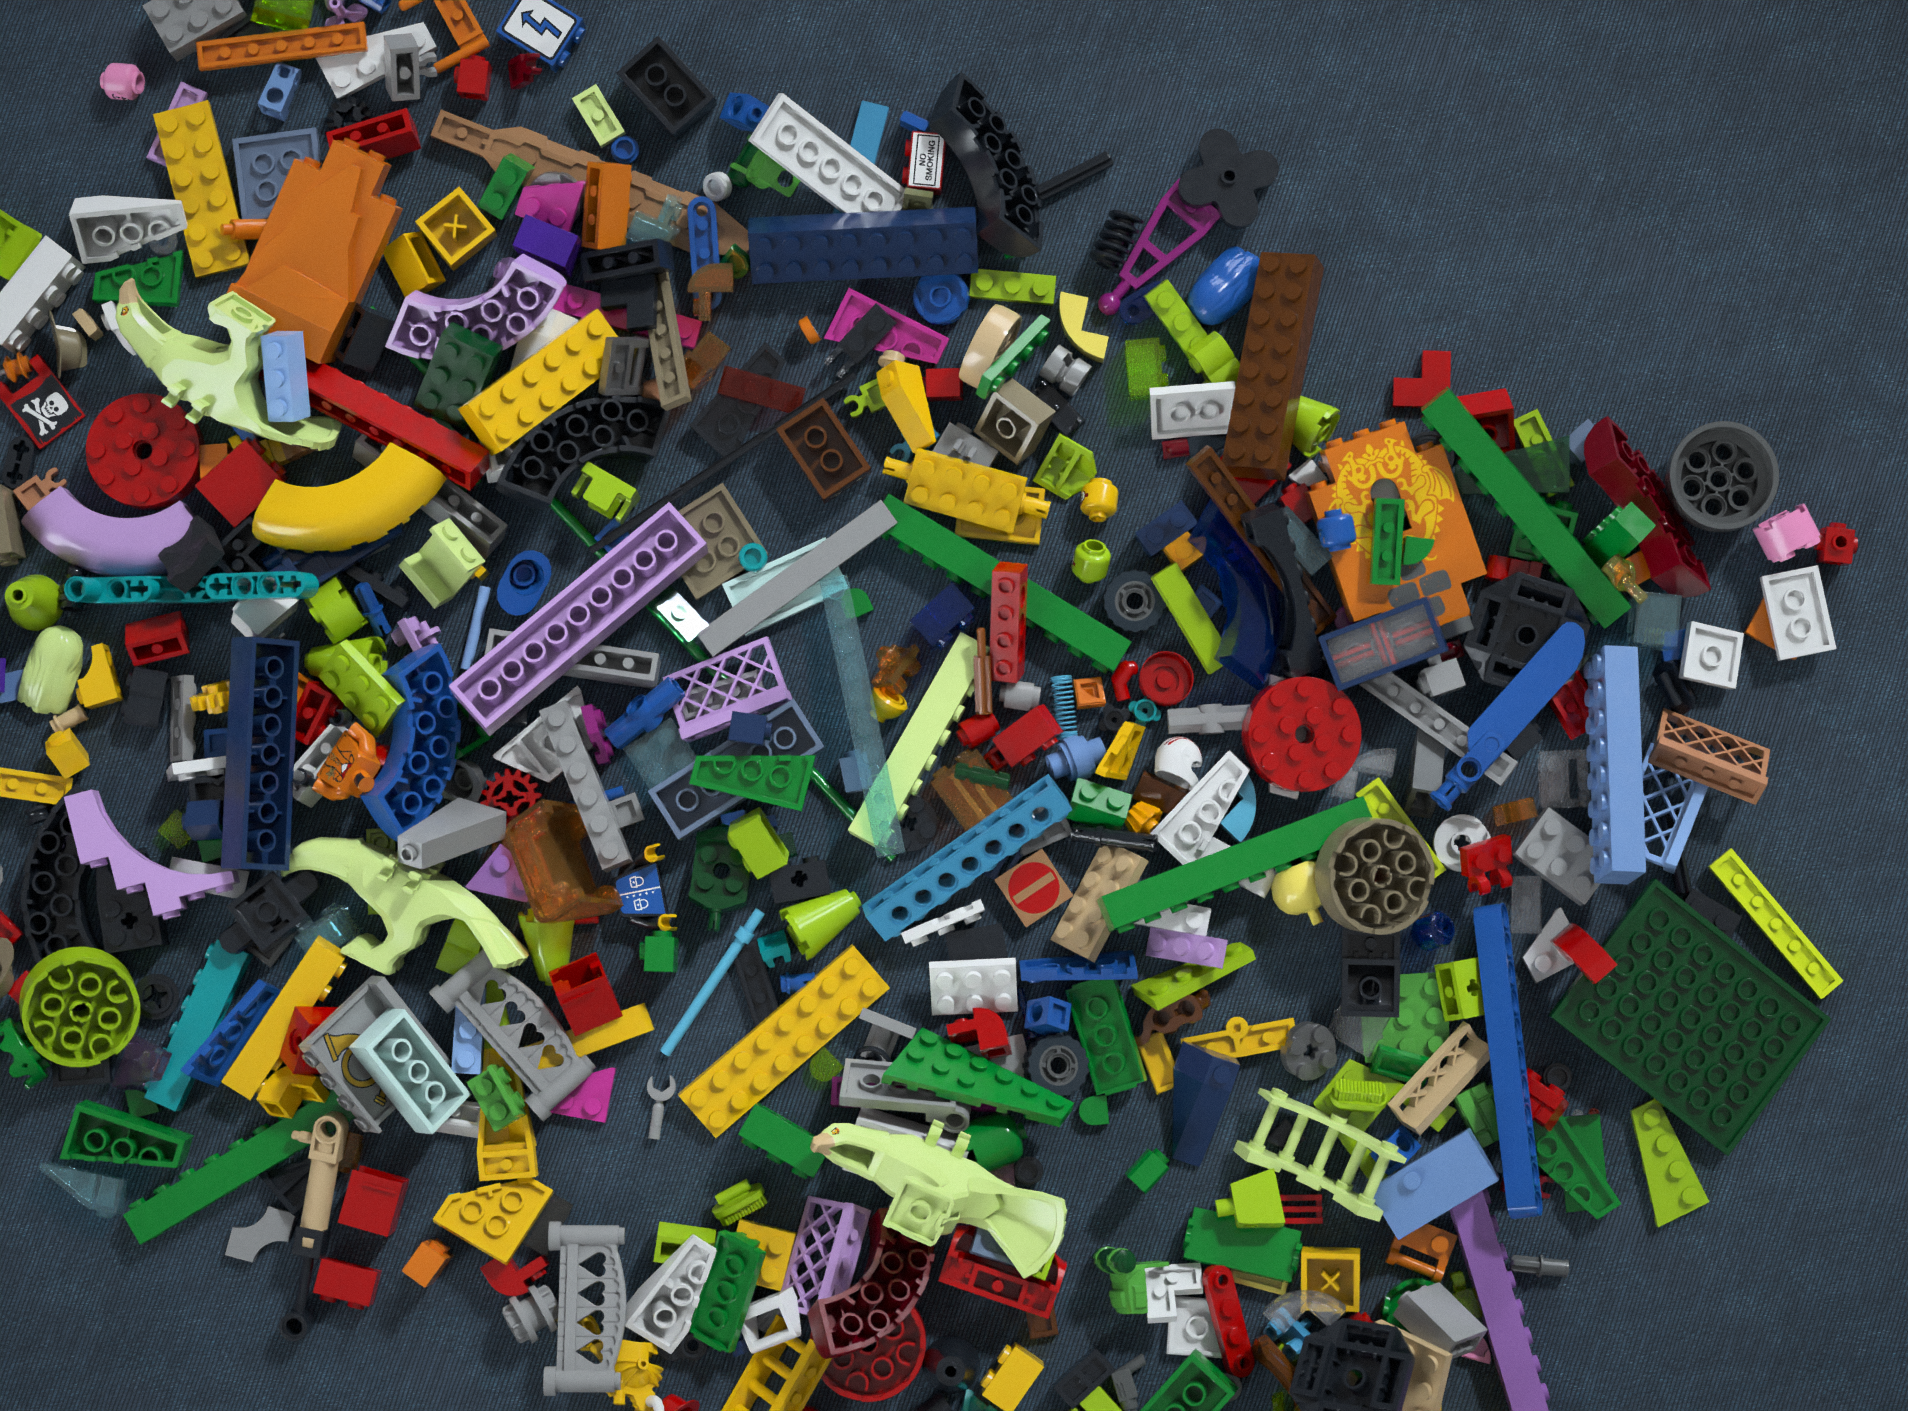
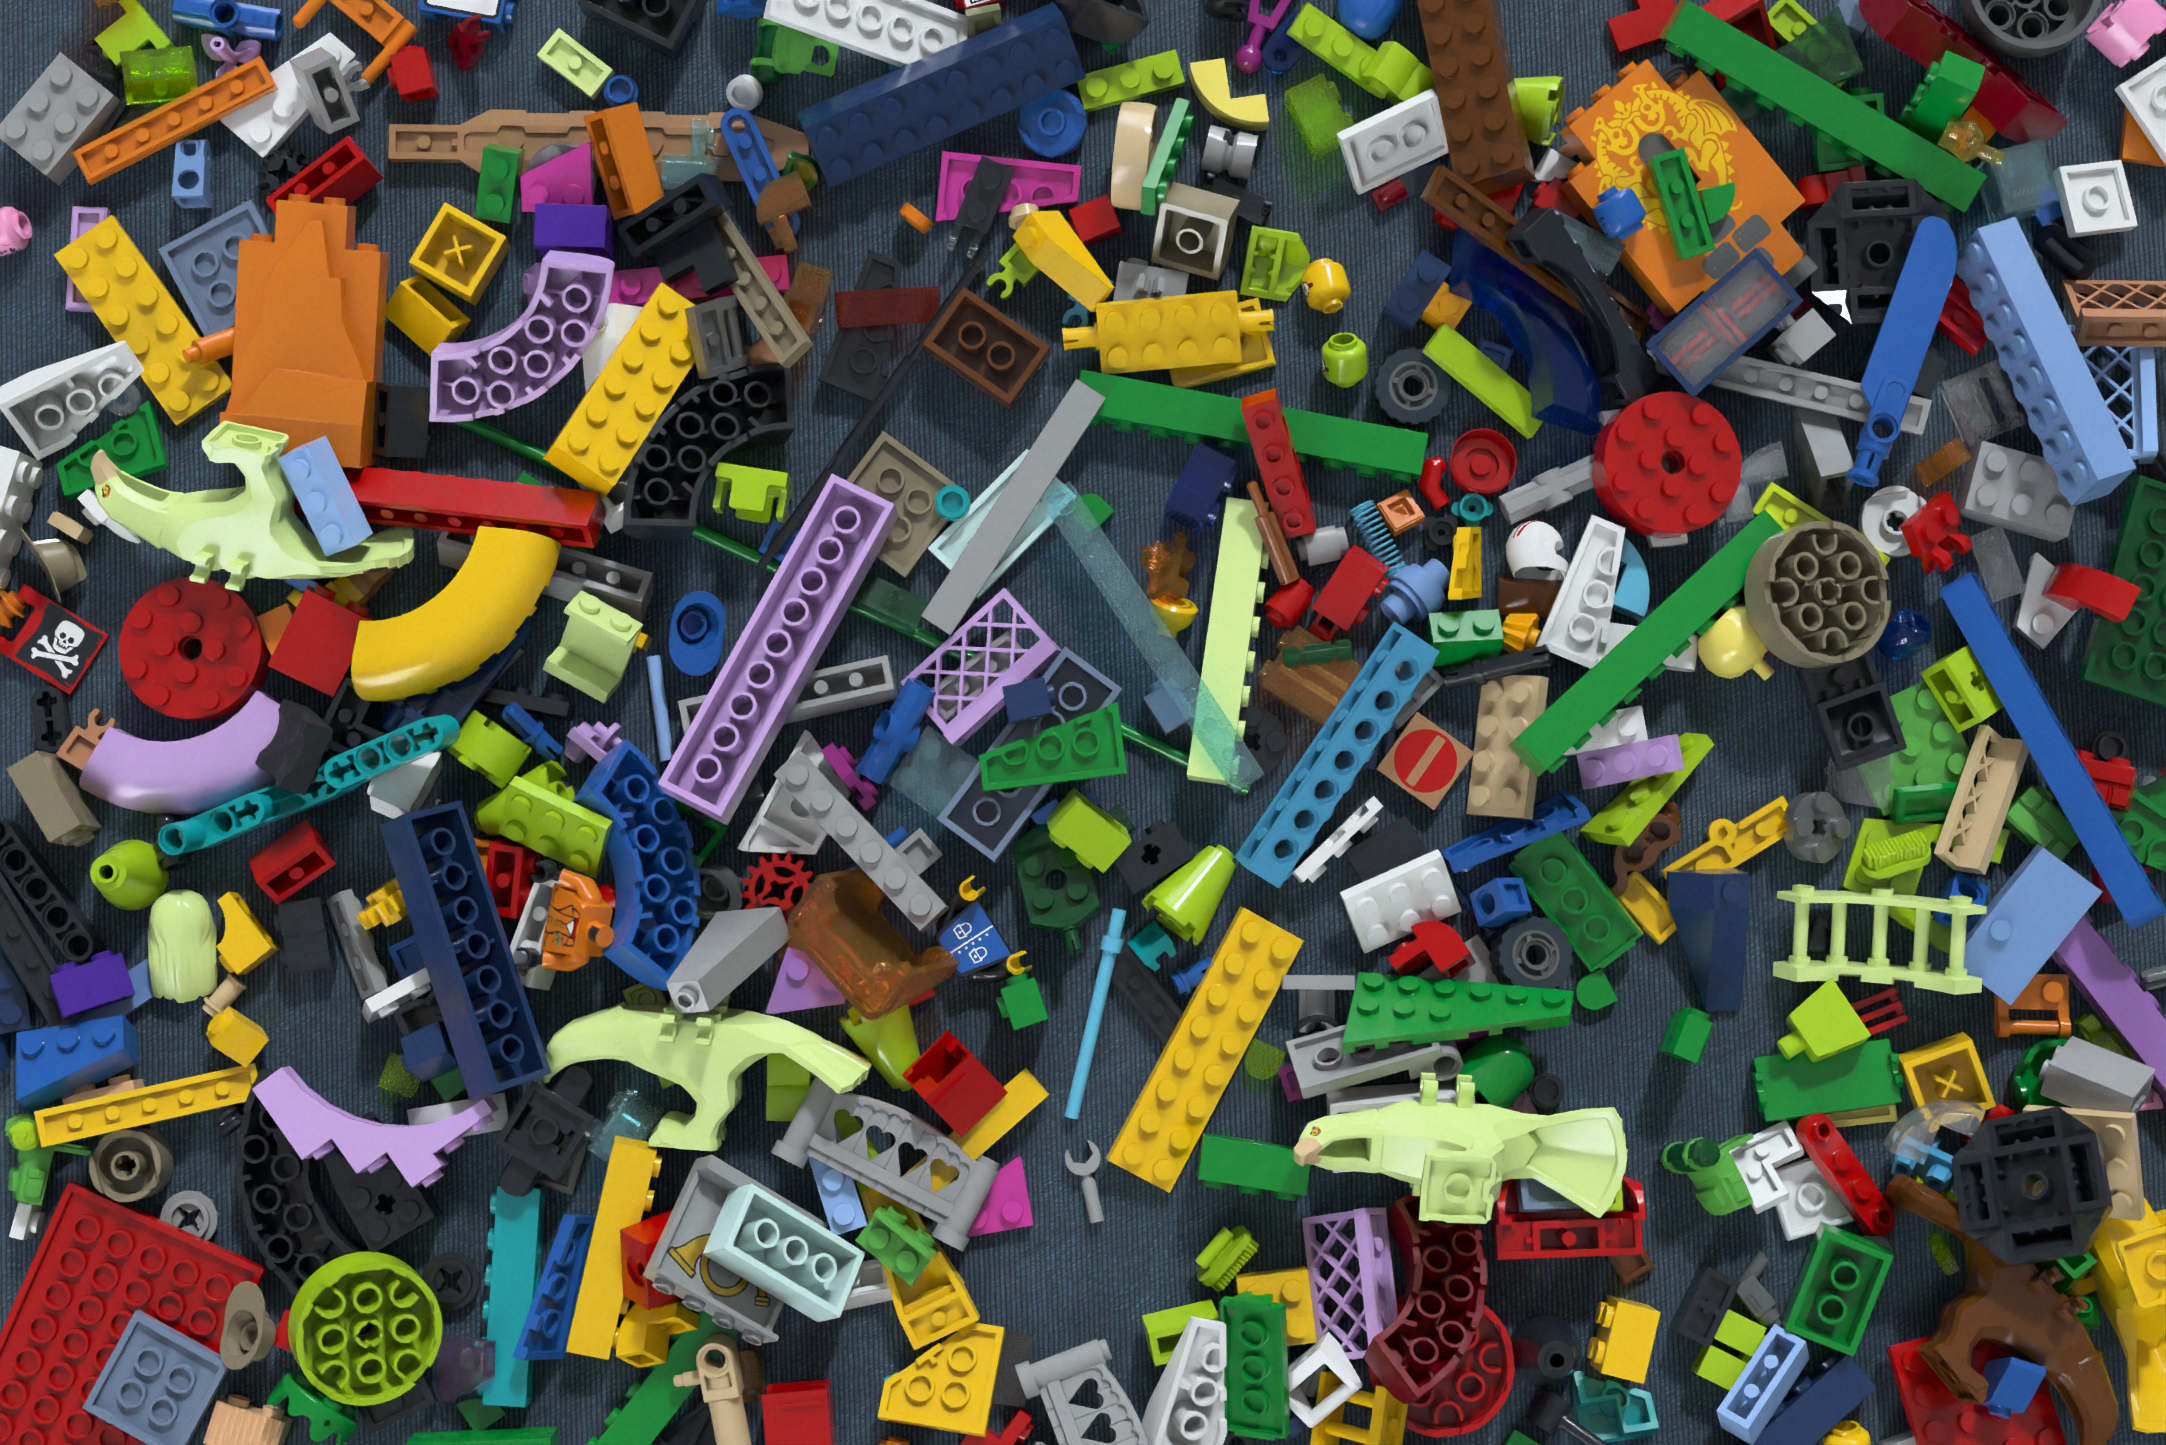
camera: 25 degrees left, 0 degrees up
dark green brick [414,322,504,430] -> none

